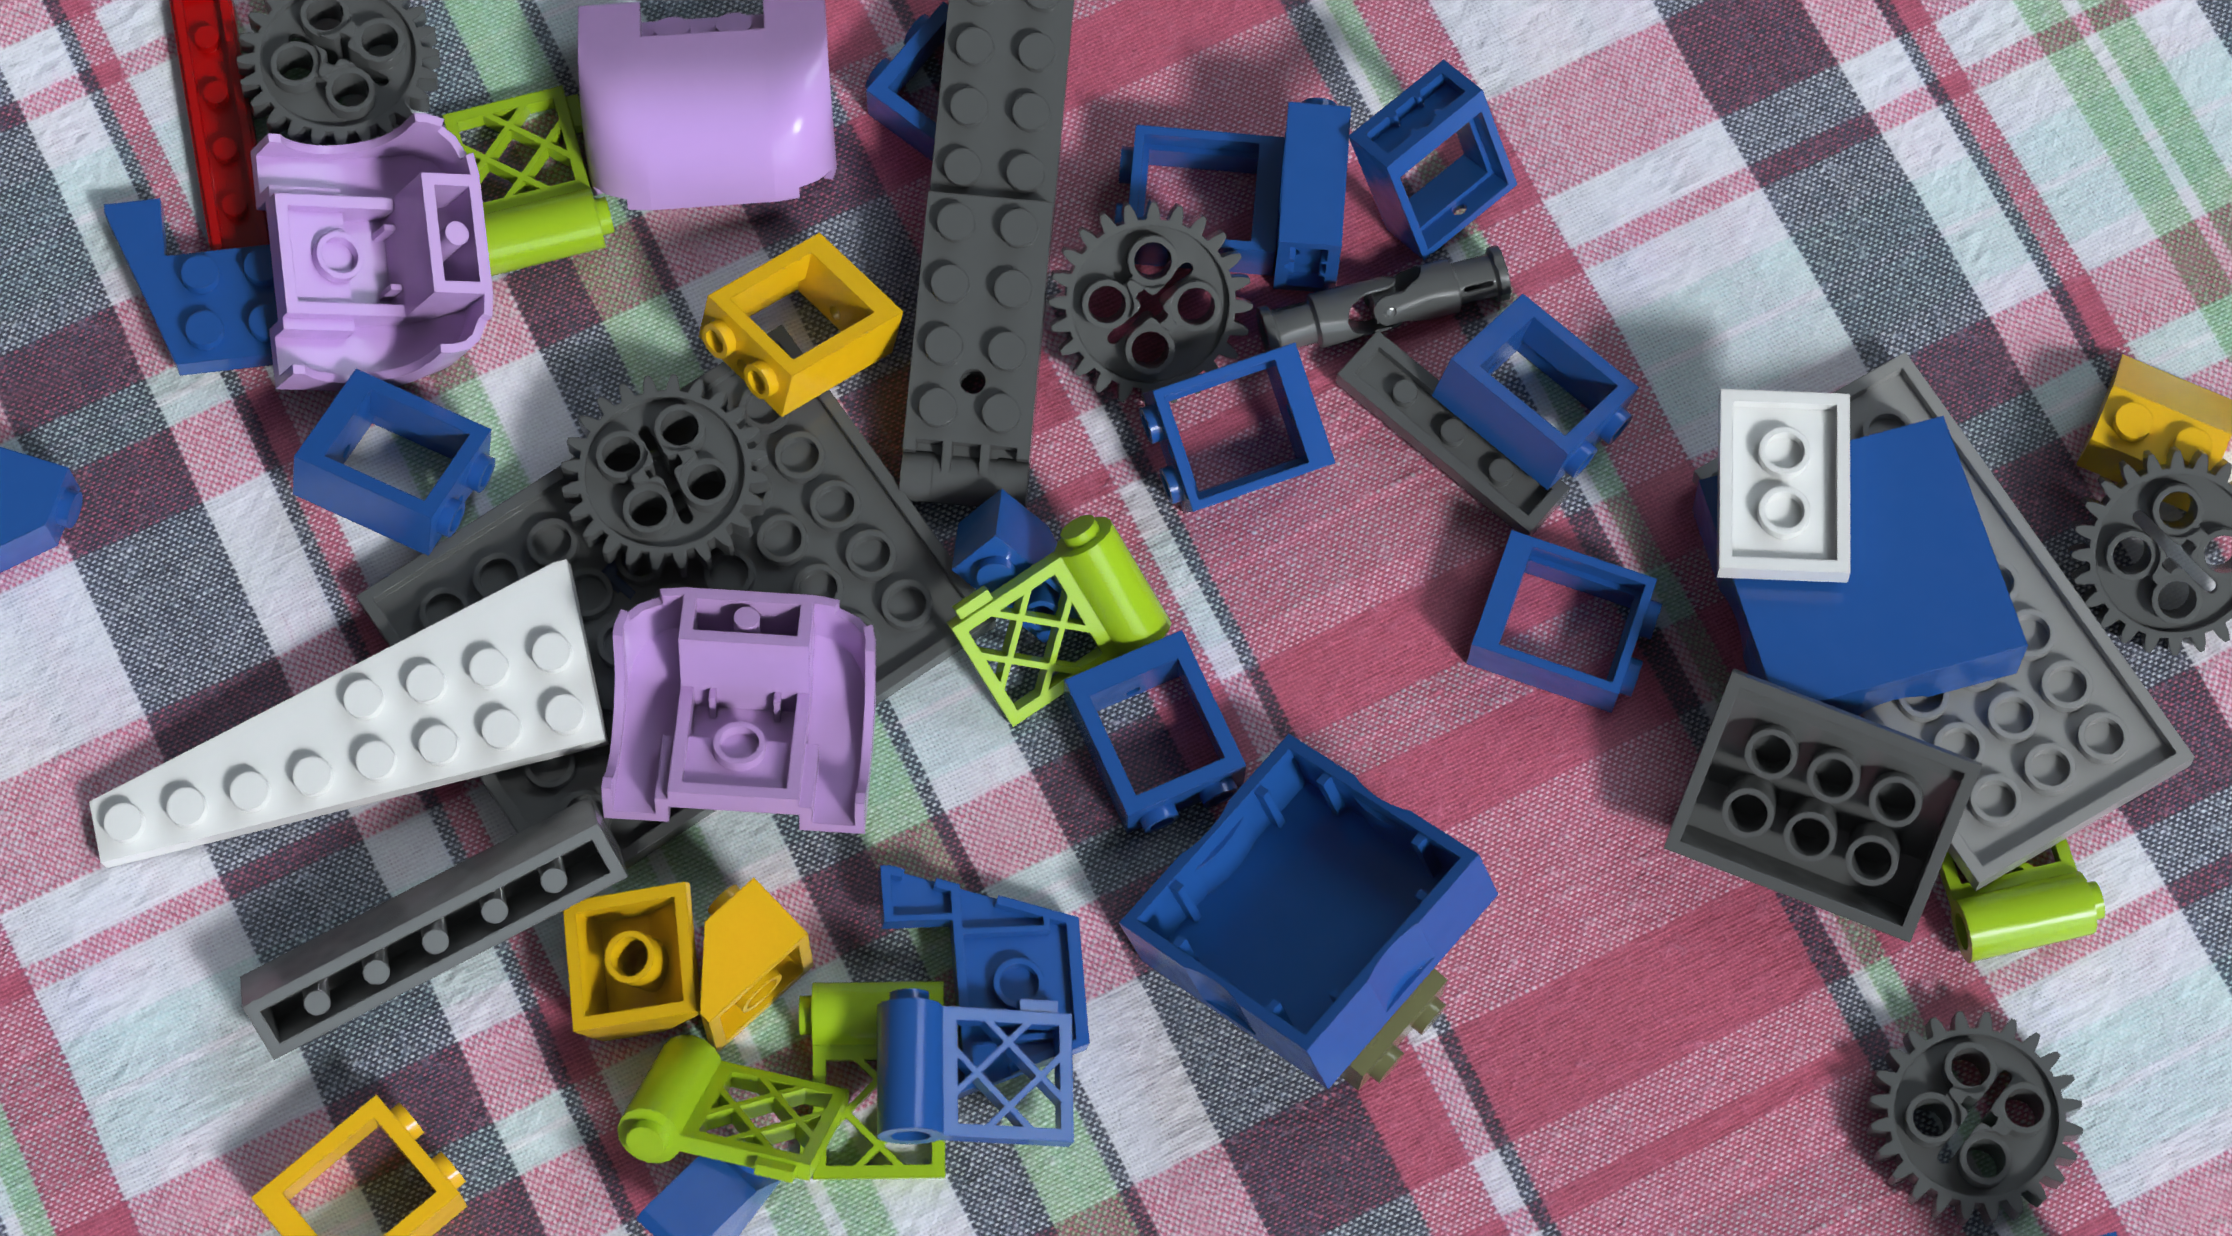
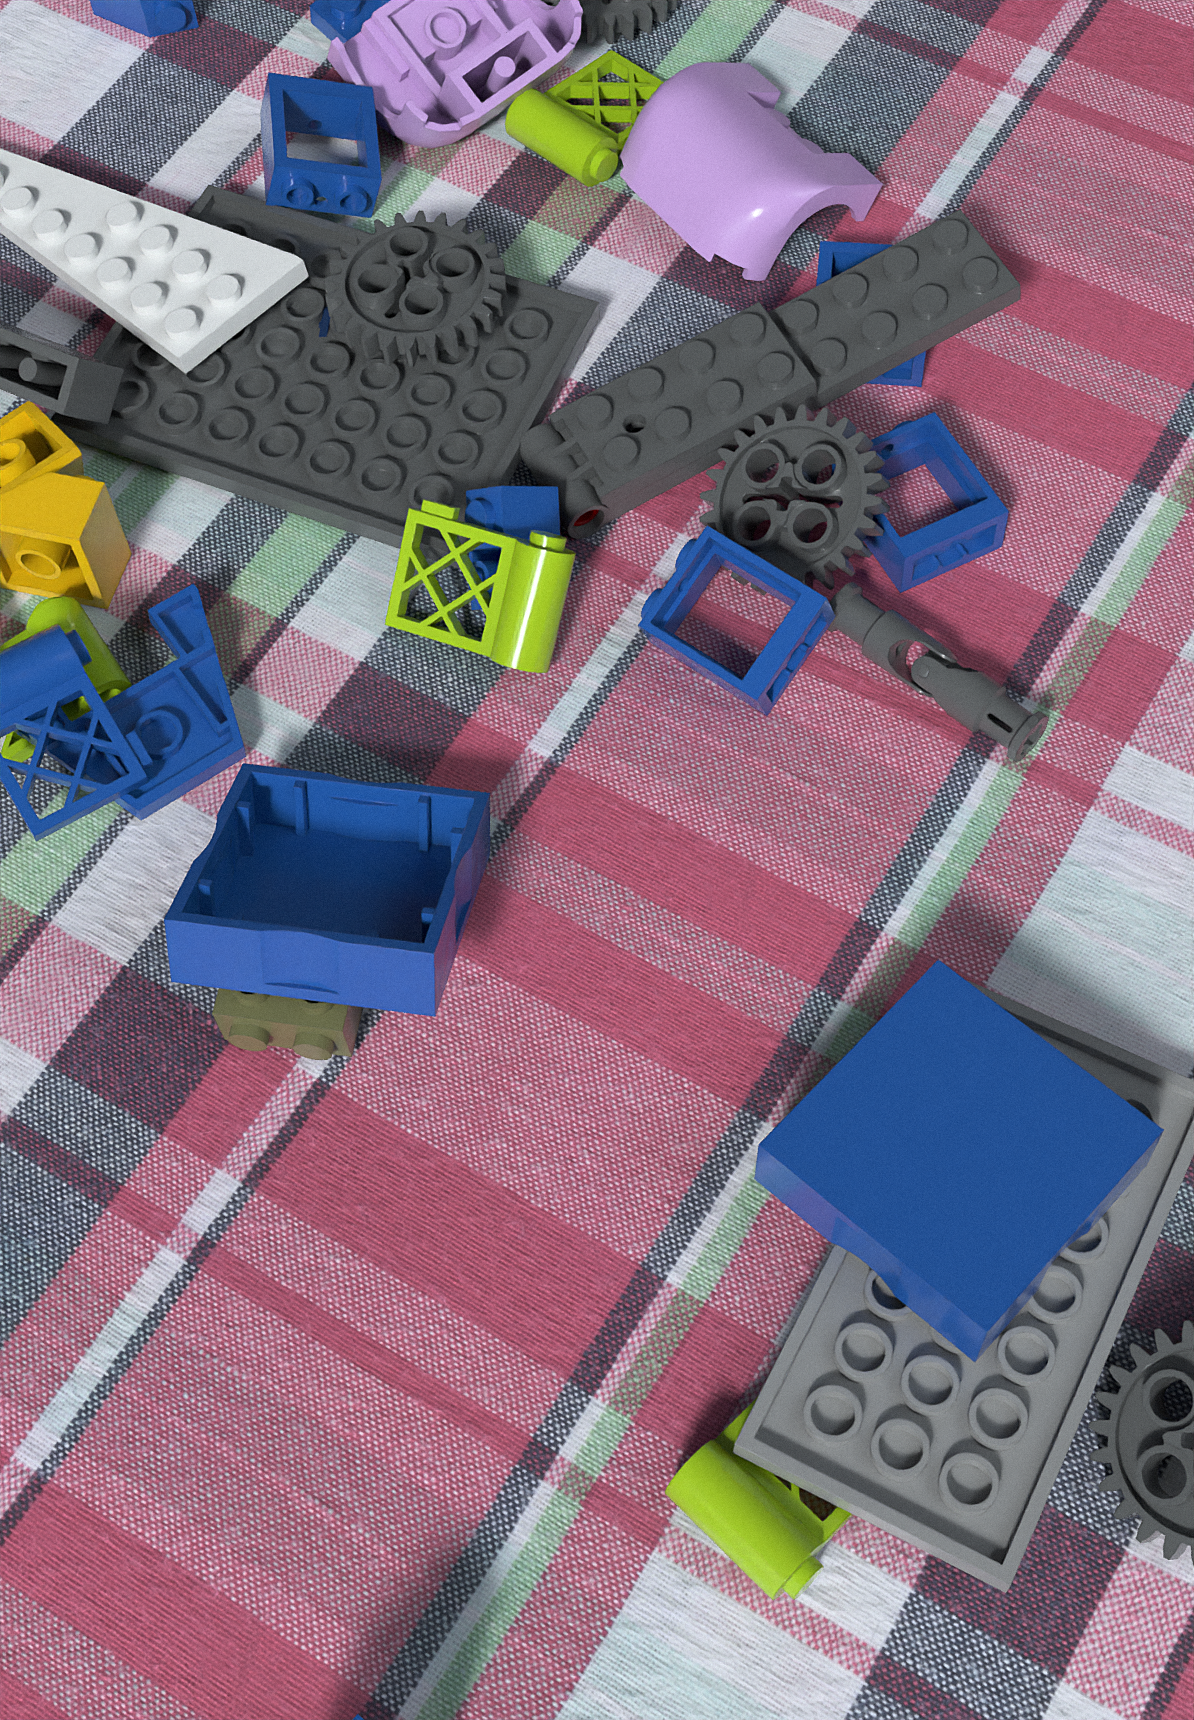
camera: 65 degrees right, 10 degrees down
lavender piece [601,587,876,834] -> none
yellow window [698,232,904,417] -> none
blue window [1064,630,1246,834] -> none
blue window [1273,98,1351,292] -> none
dark grey plate [1336,331,1570,536] -> none
blue window [1348,59,1518,260] -> none
blue window [1432,294,1639,490] -> none
blue window [1467,530,1663,713] -> none
dark grey slope [1664,668,1982,943] -> none
white plate [1717,389,1850,583] -> none
dark grey gear [1865,1011,2083,1226] -> none

